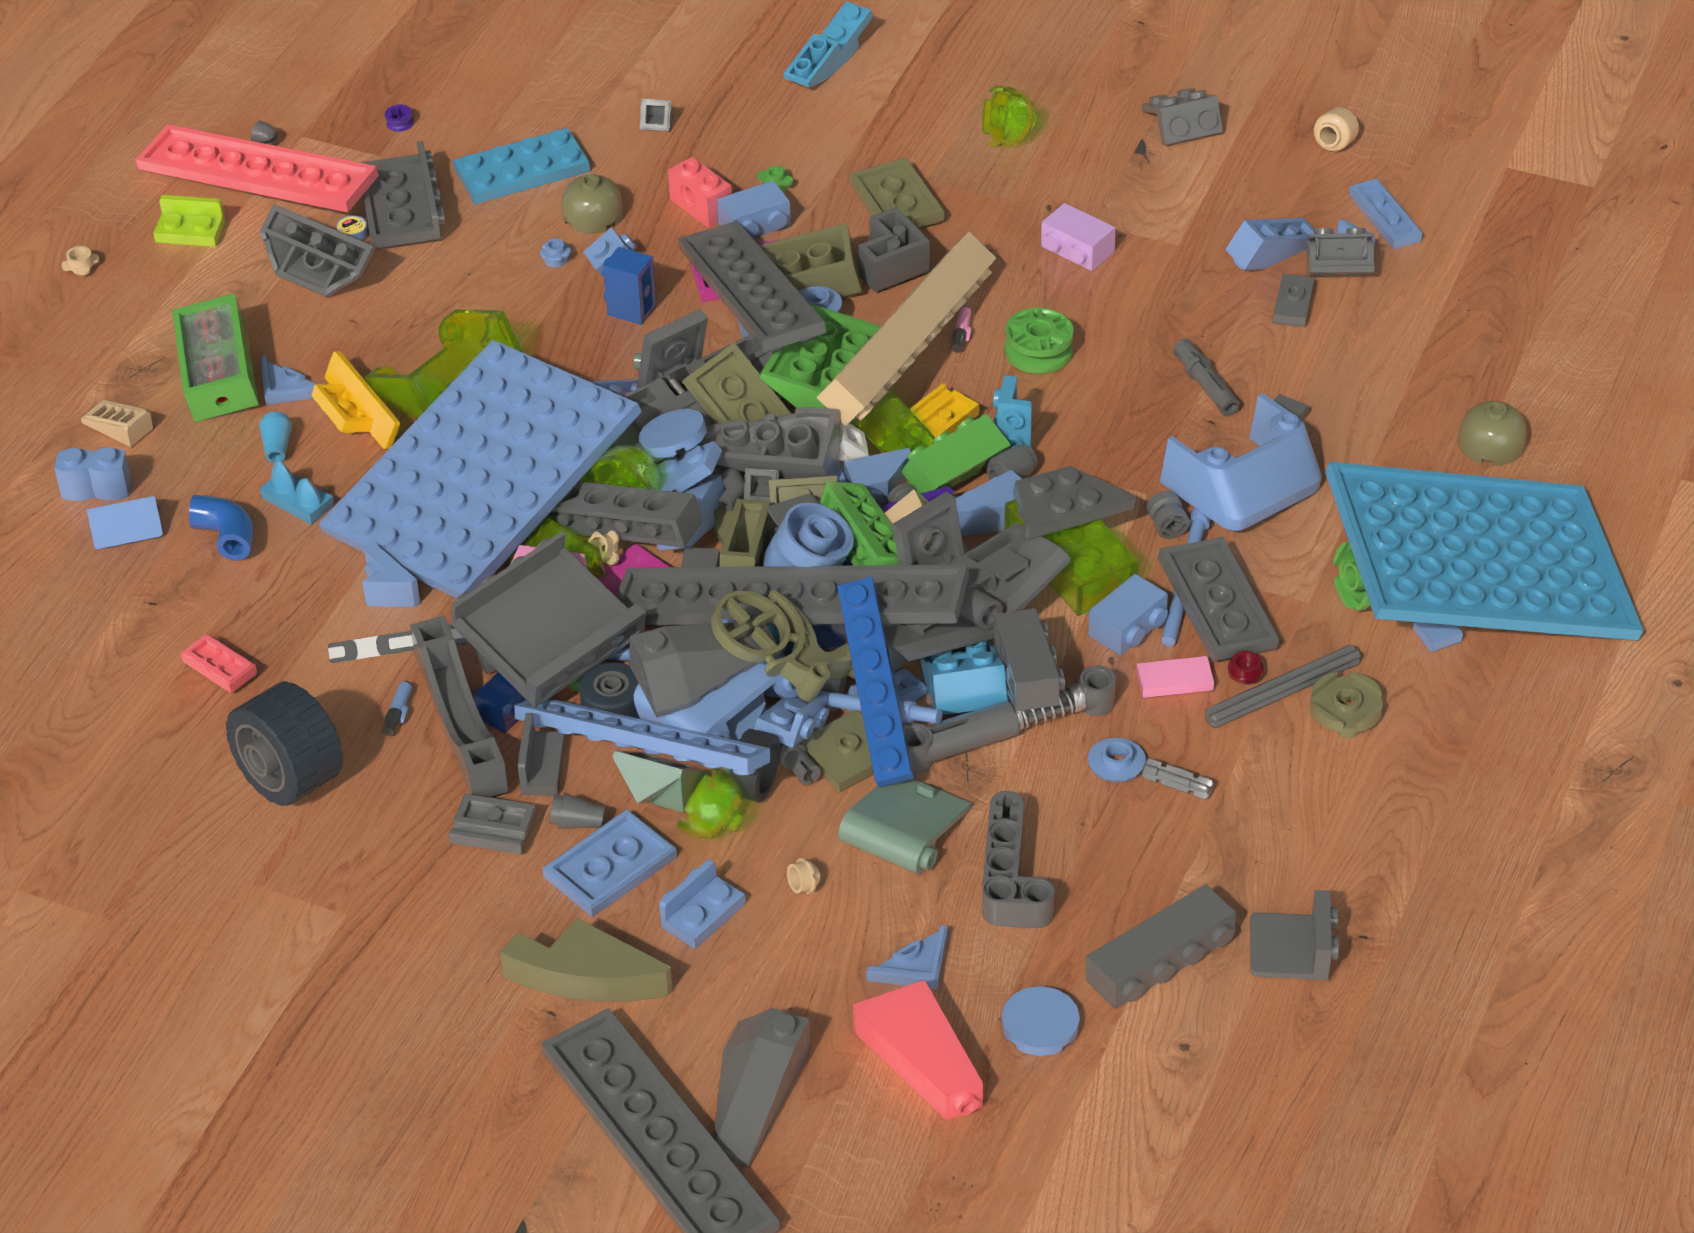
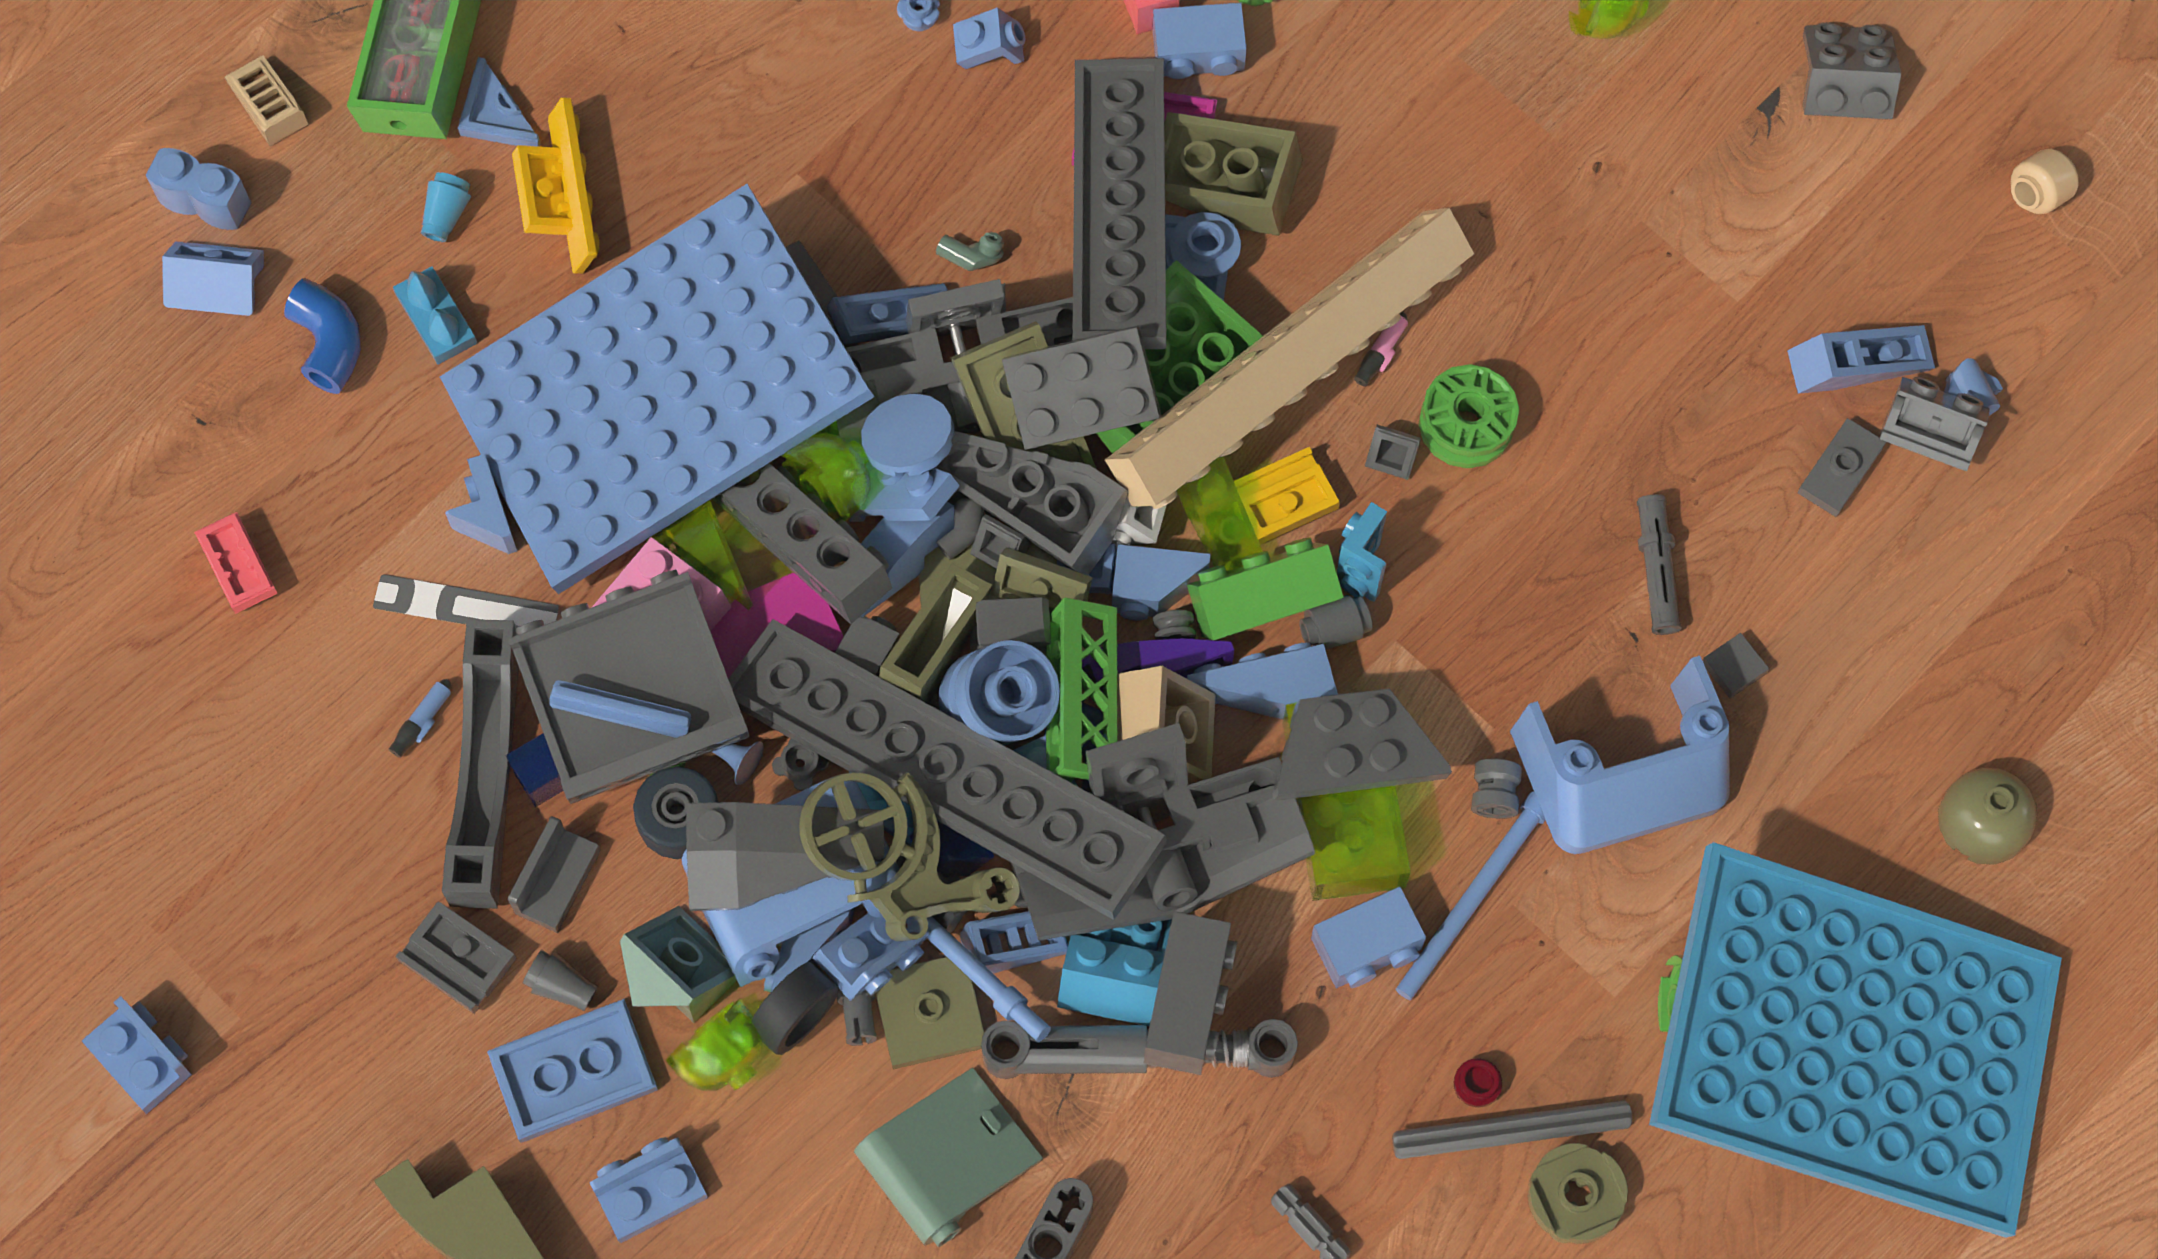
camera: 20 degrees right, 25 degrees up
black wheel [226,681,343,806] -> none
clear neon green windscreen [365,309,523,420] -> none
medium blue plate [514,698,770,775] -> none
tan plate [586,531,619,566] -> none
blue brick [602,247,656,325] -> none
tan plate [787,857,820,895] -> none
blue plate [837,576,914,787] -> none
olive plate [849,158,944,228] -> none
dark grey brick [858,207,930,292] -> none
lavender brick [1041,203,1116,271] -> none
medium blue piece [1088,738,1146,782] -> none
bright pink tile [1136,656,1214,698] -> none
dark grey plate [1158,537,1280,662] -> none
medium blue tile [1349,178,1422,249] -> none
none -> medium blue bracket [82,996,191,1114]
none -> medium blue axle [549,680,691,738]
none -> plate [1002,325,1162,450]
none -> dark grey slope [1365,425,1421,480]

